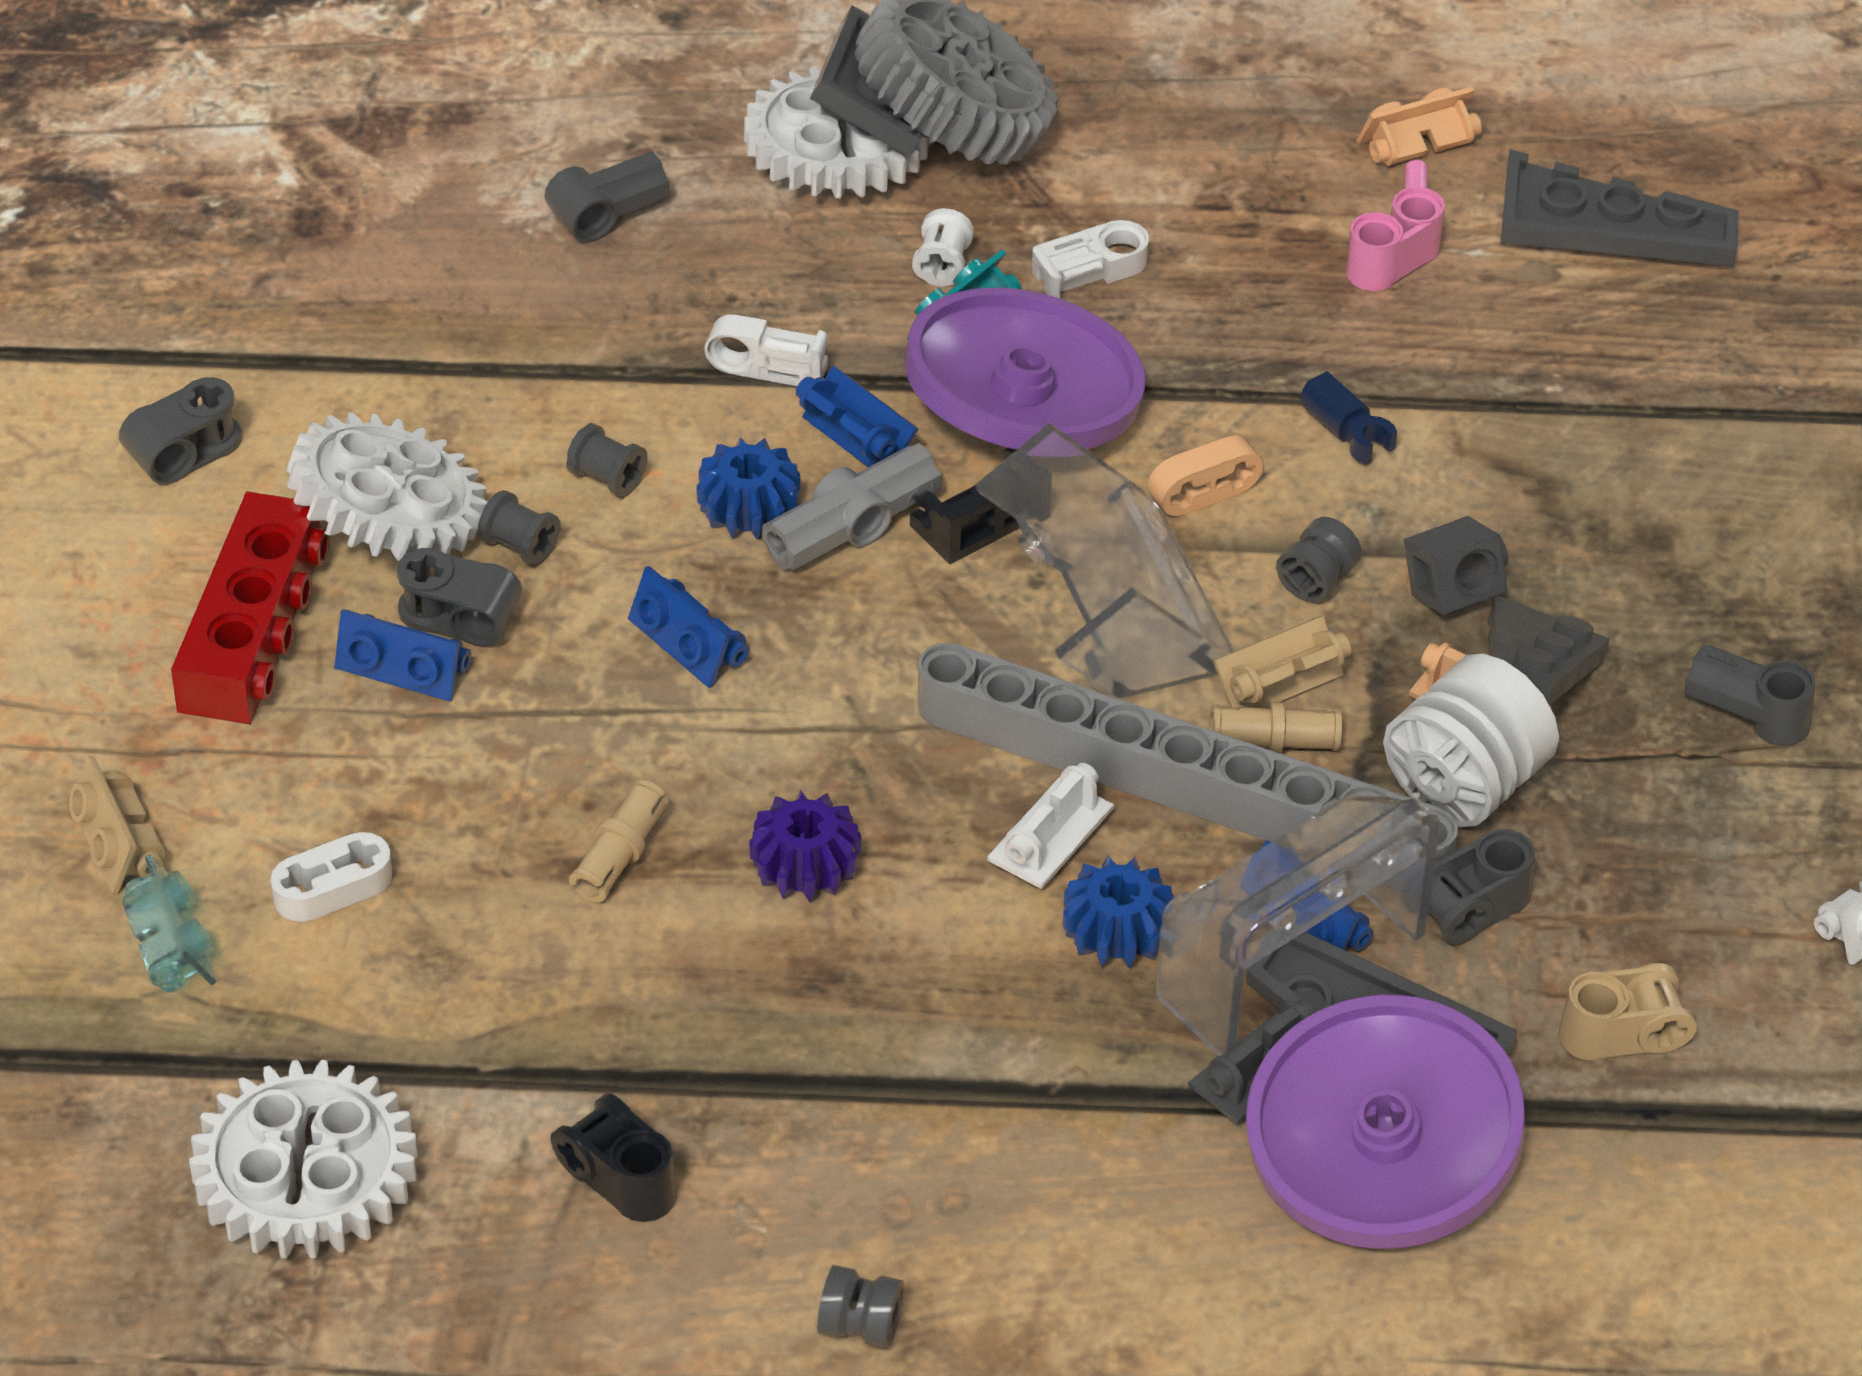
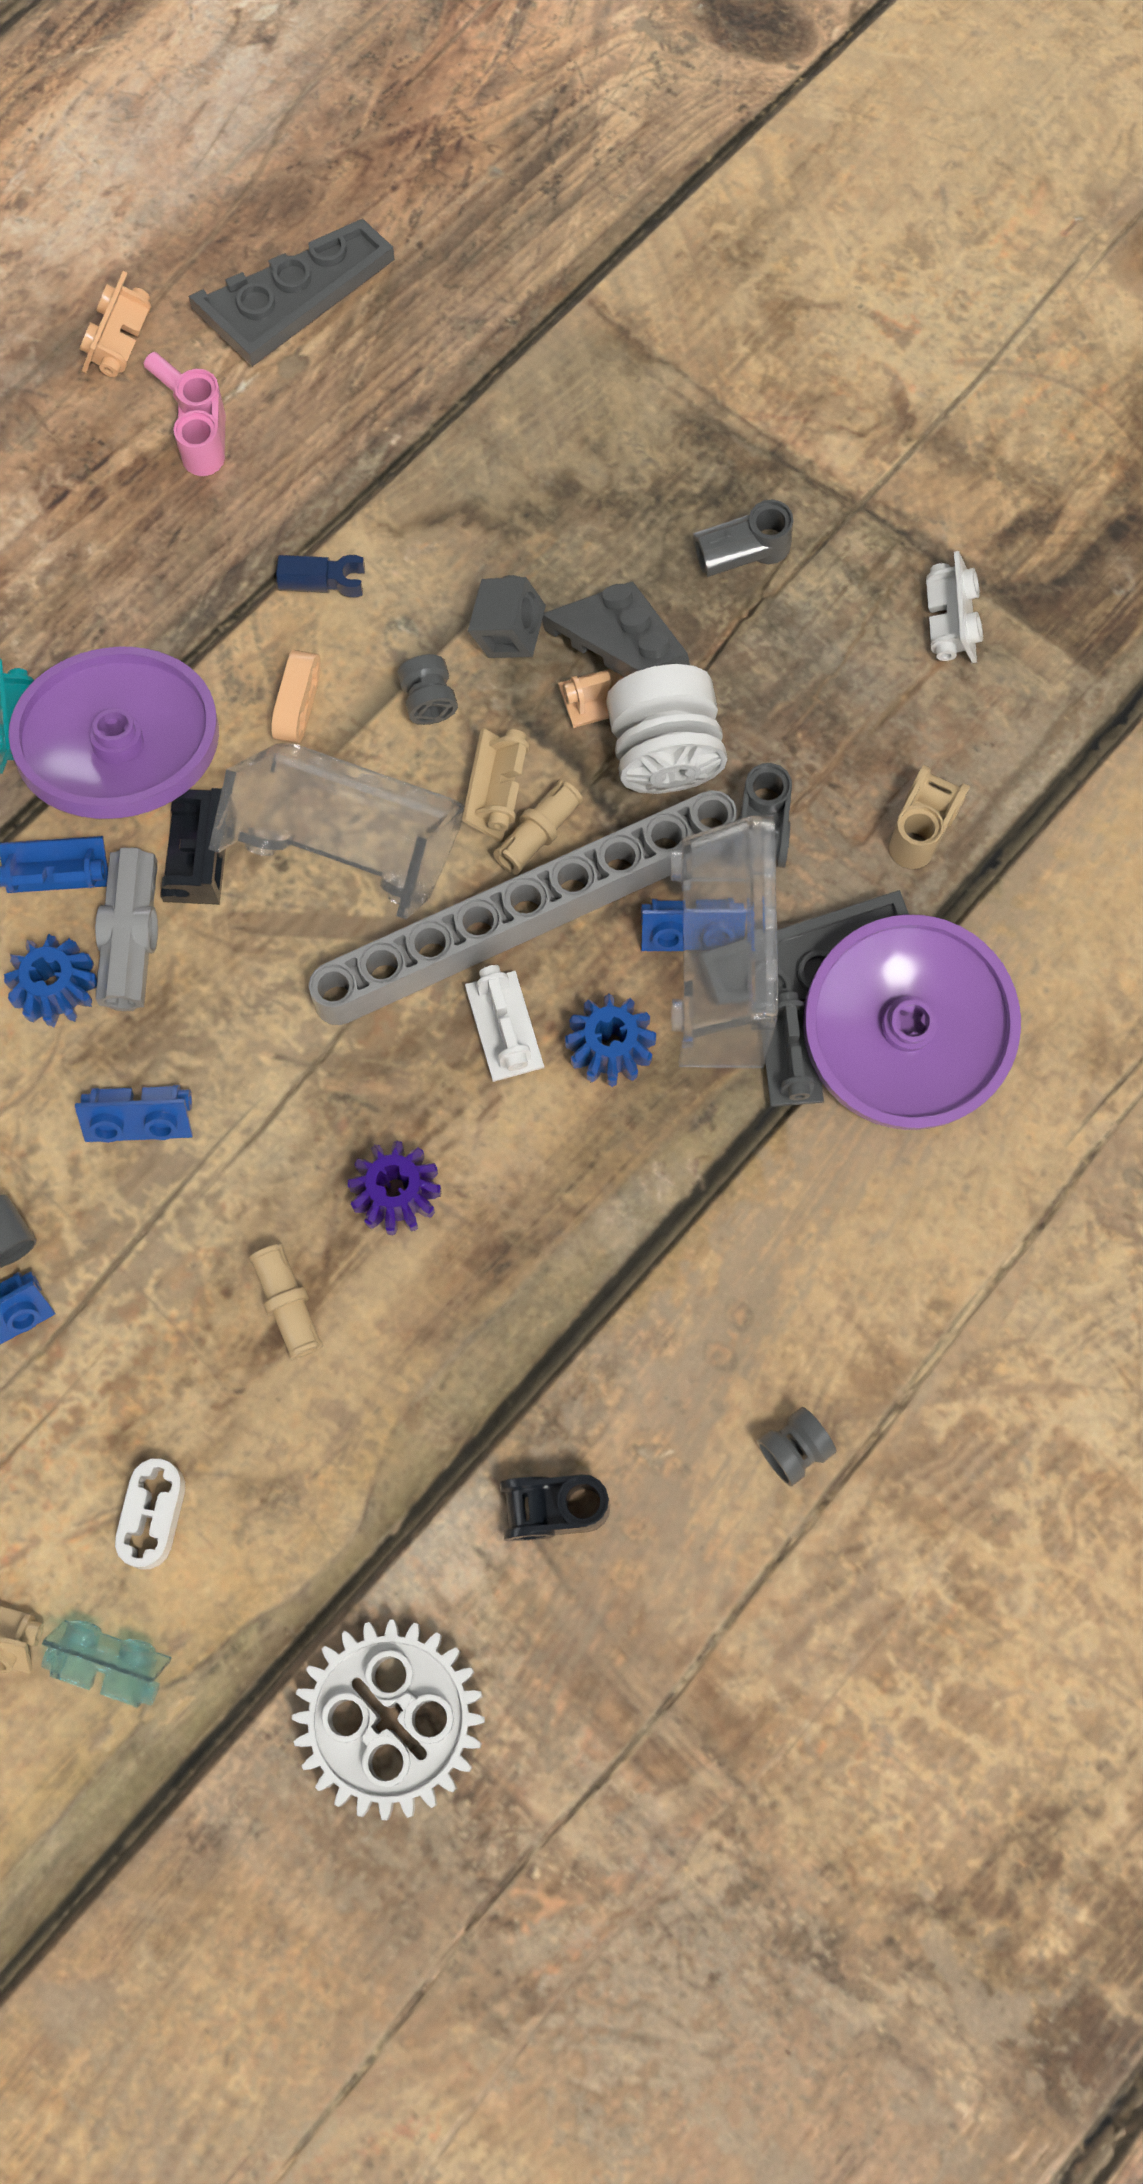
camera: 50 degrees left, 25 degrees up
white piece [1032,220,1149,298] -> none

